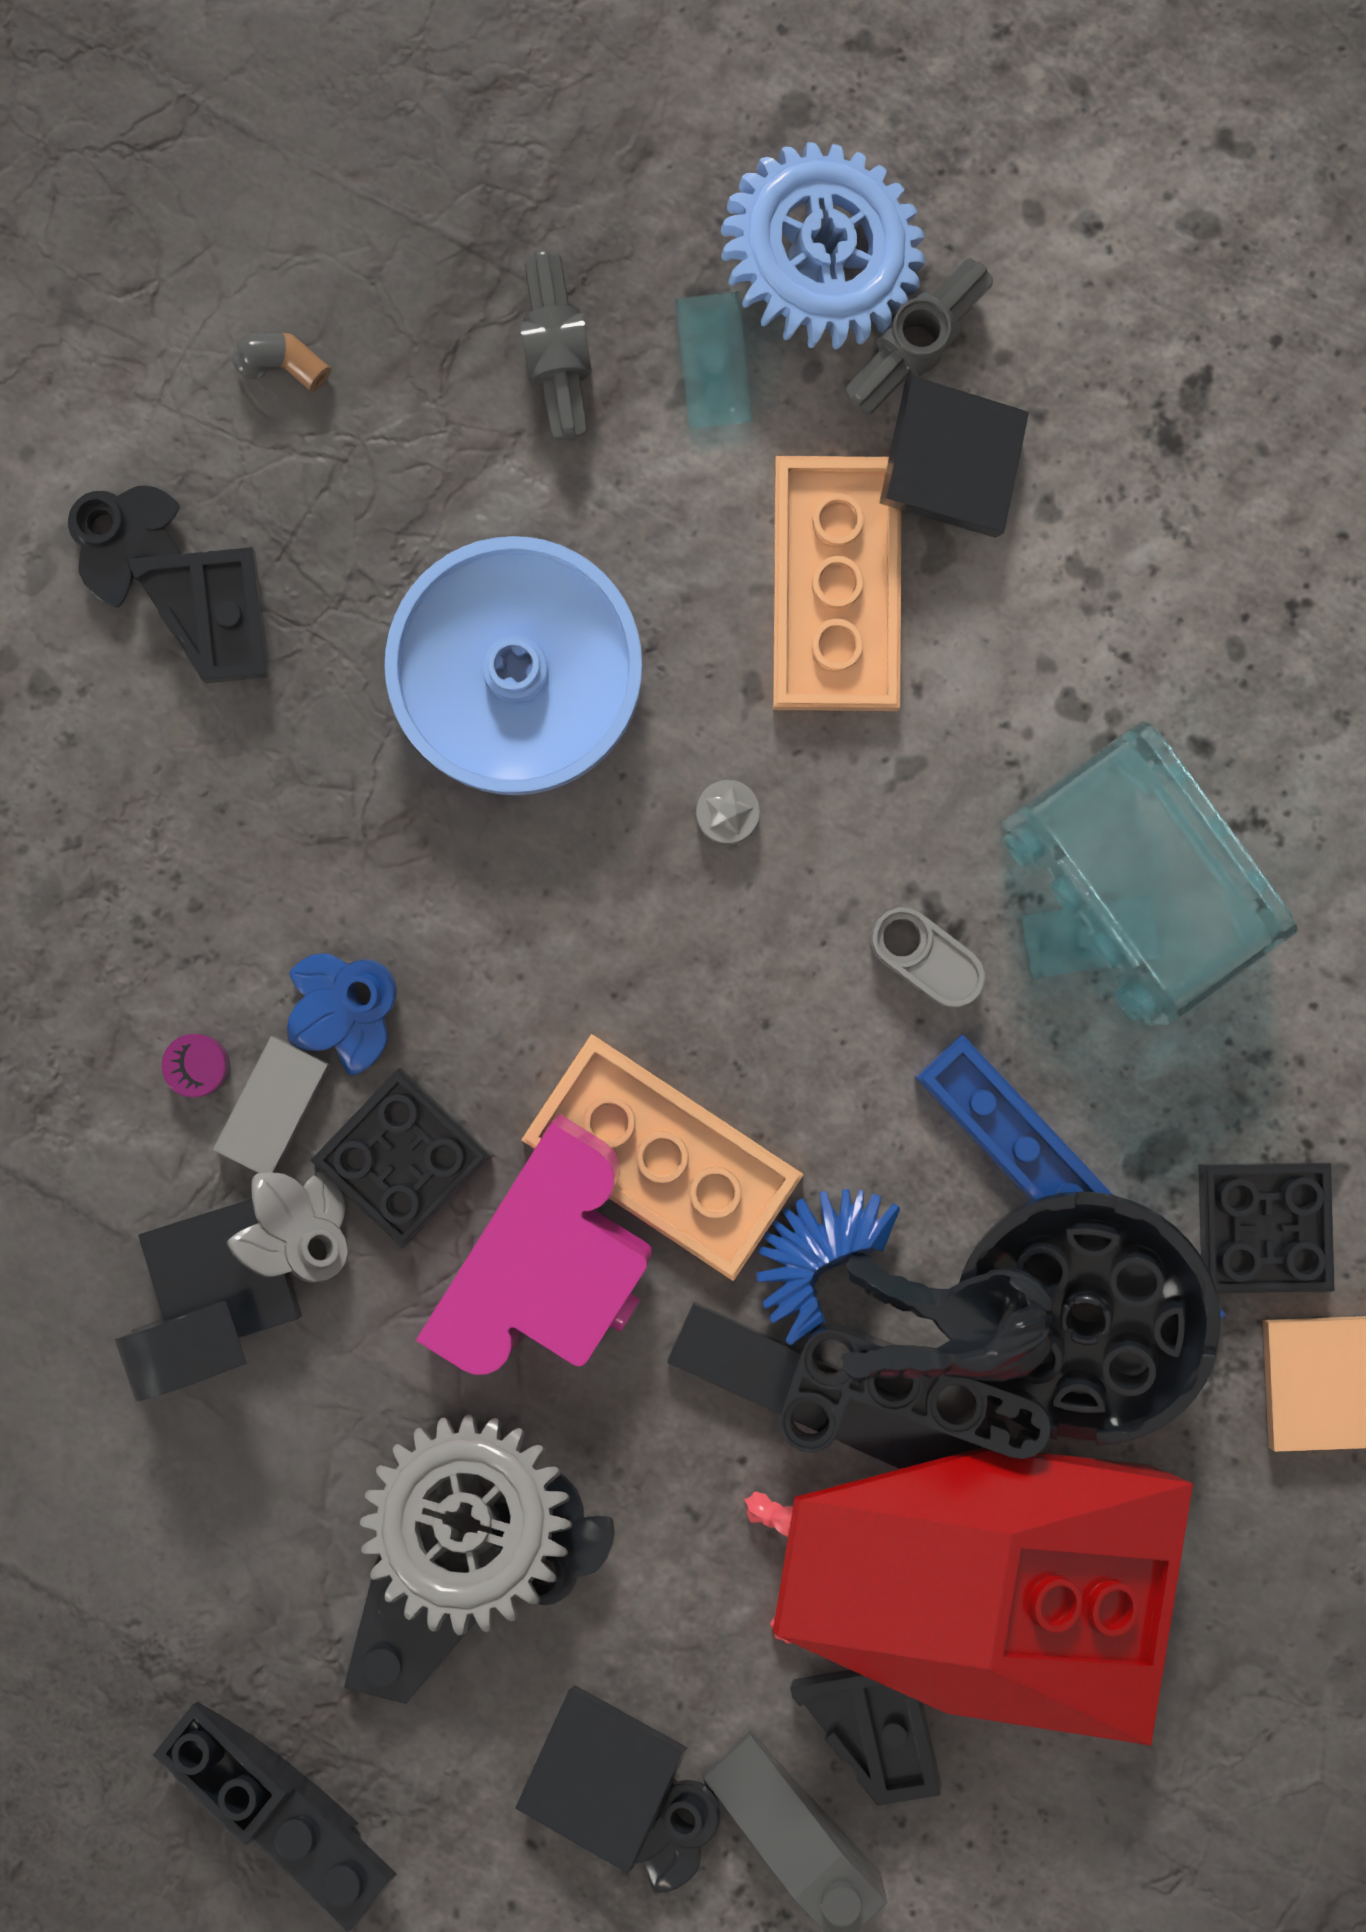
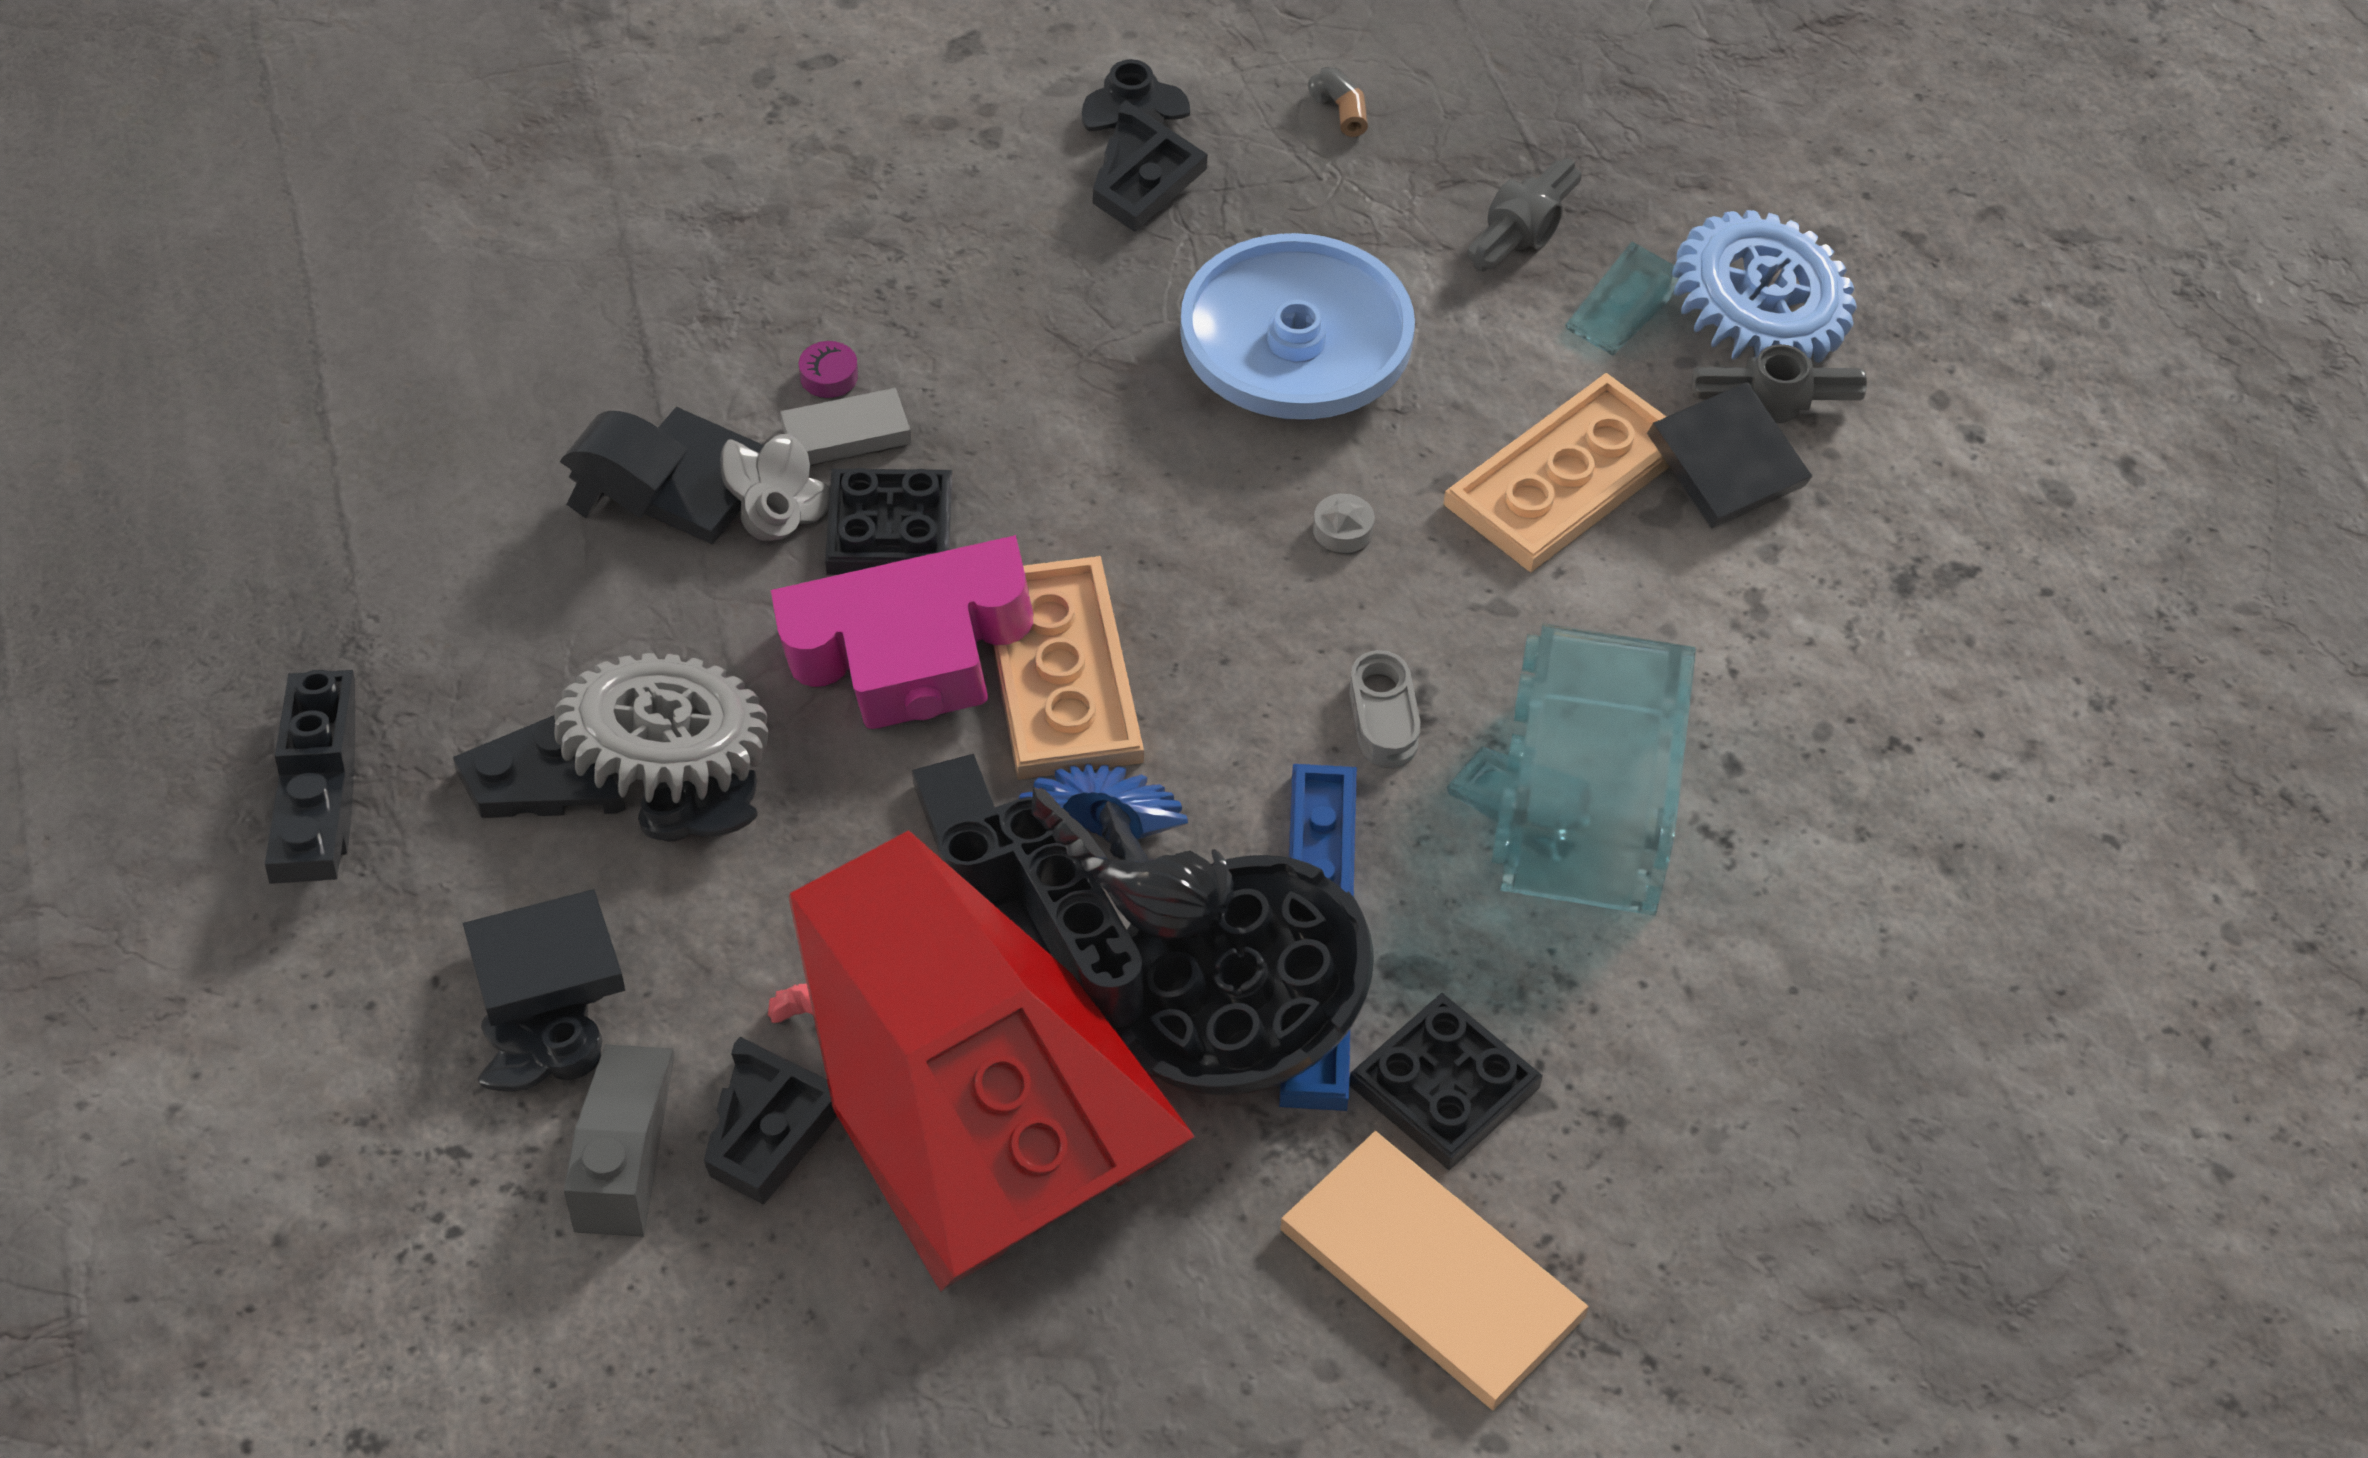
camera: 40 degrees right, 35 degrees down
blue plate [287,953,397,1076] -> none

